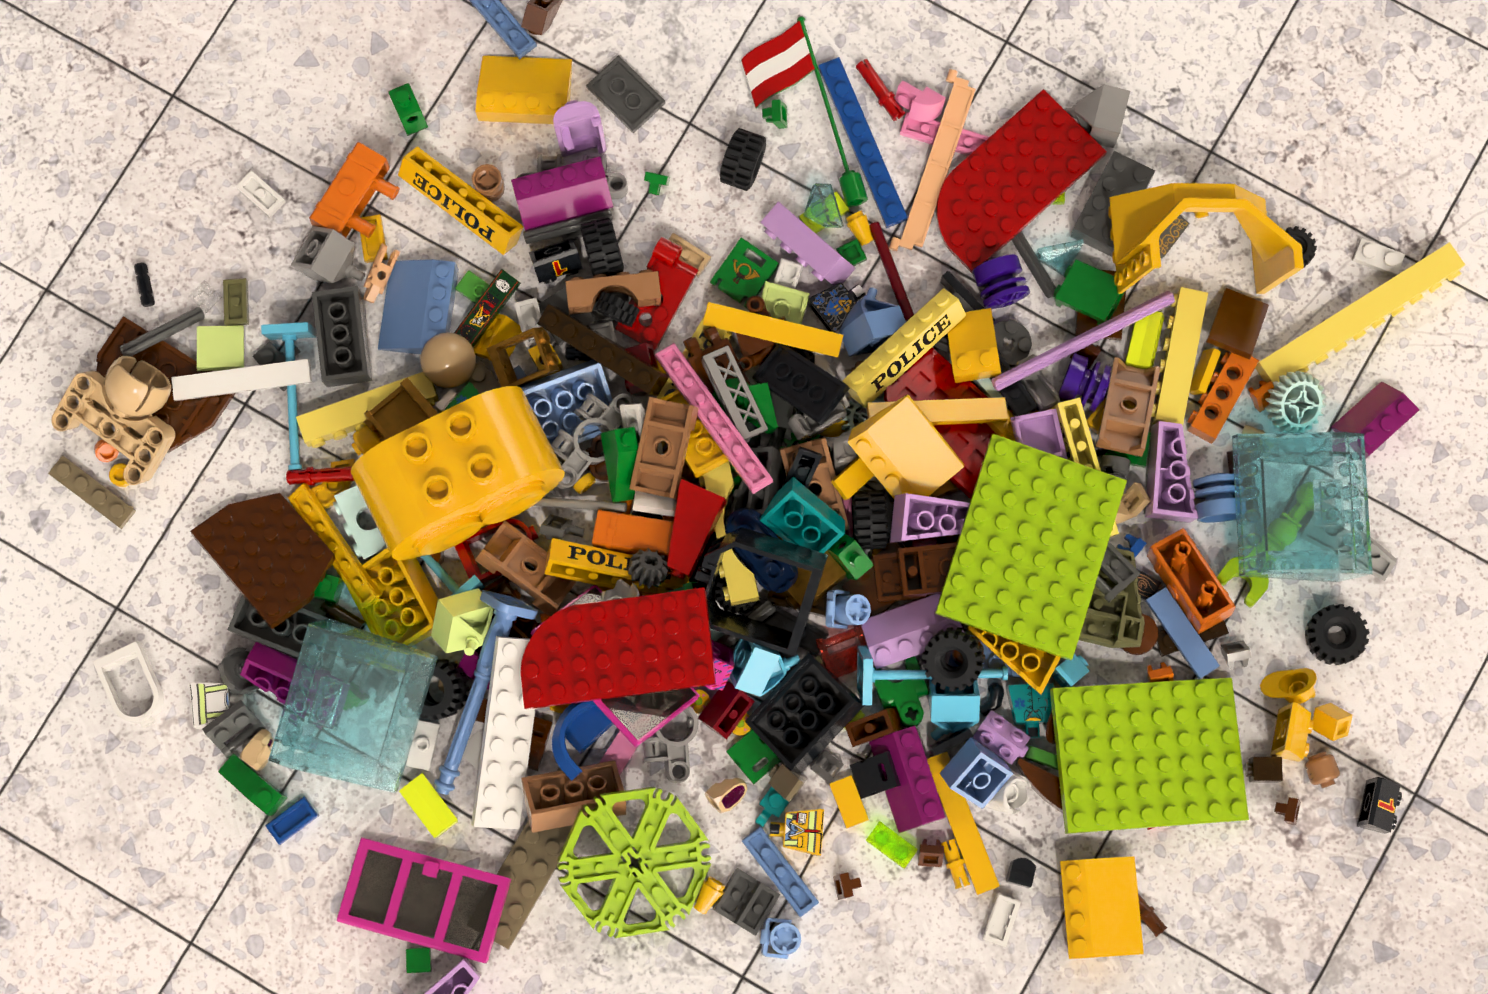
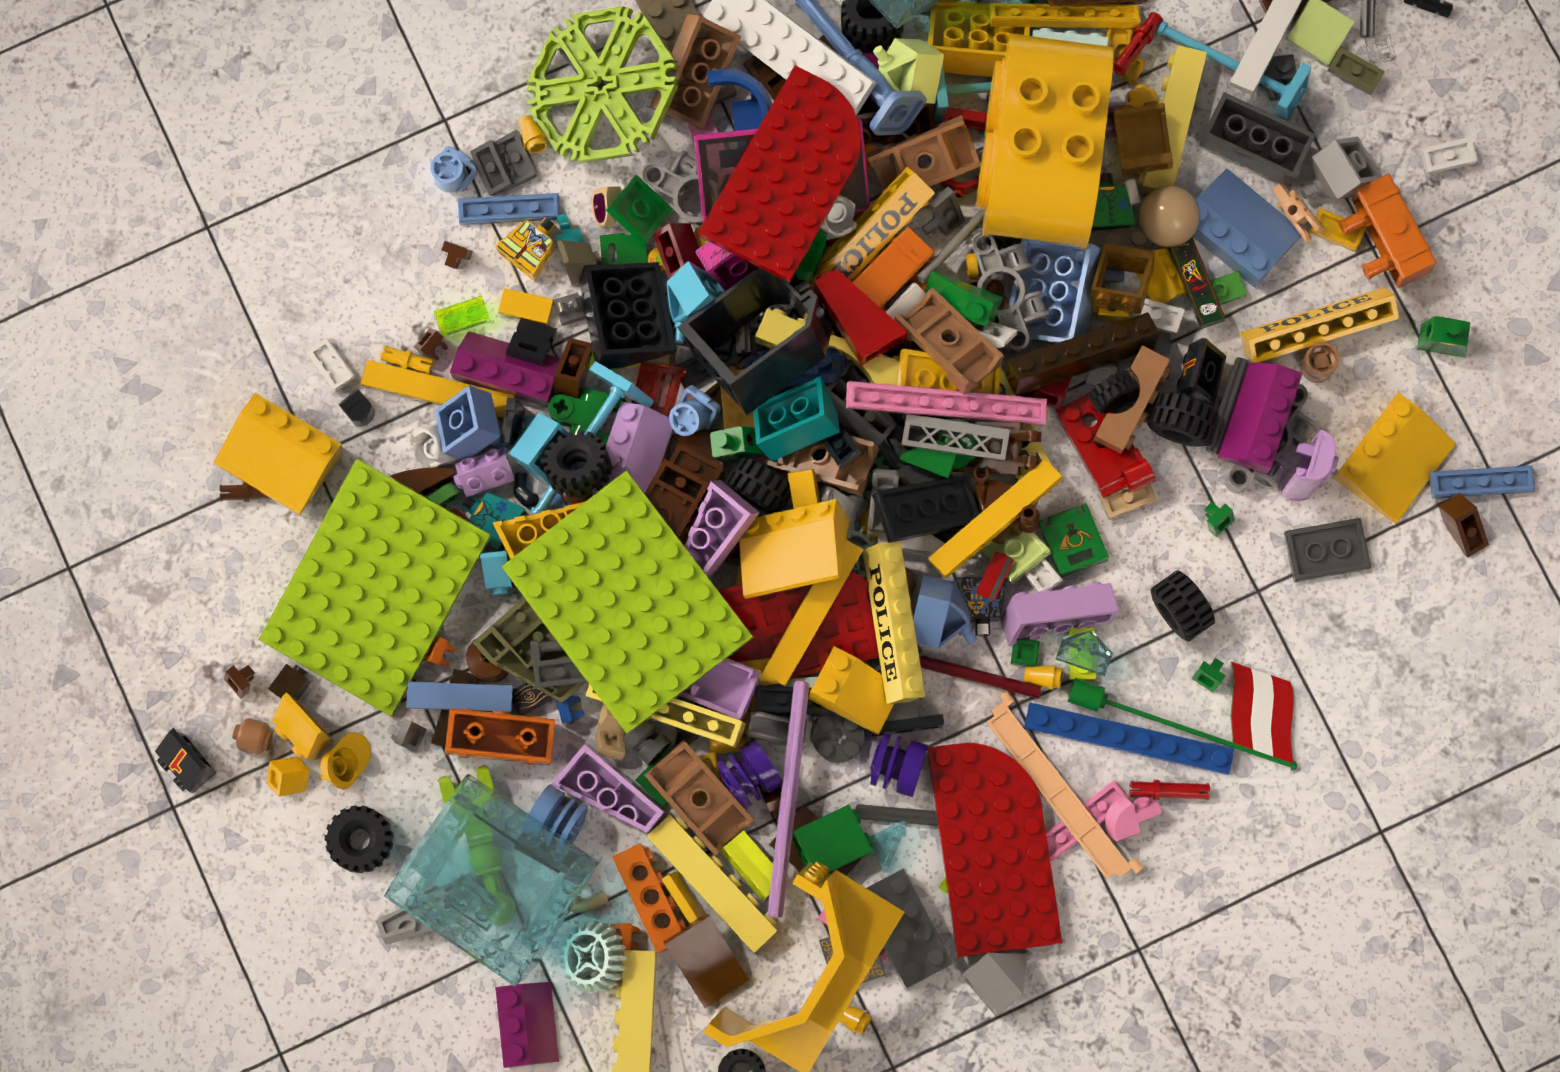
camera: 125 degrees right, 0 degrees up
dark grey gear [628,548,669,589] -> none
none -> green plate [606,174,673,245]
none -> red sticker [976,551,1014,601]

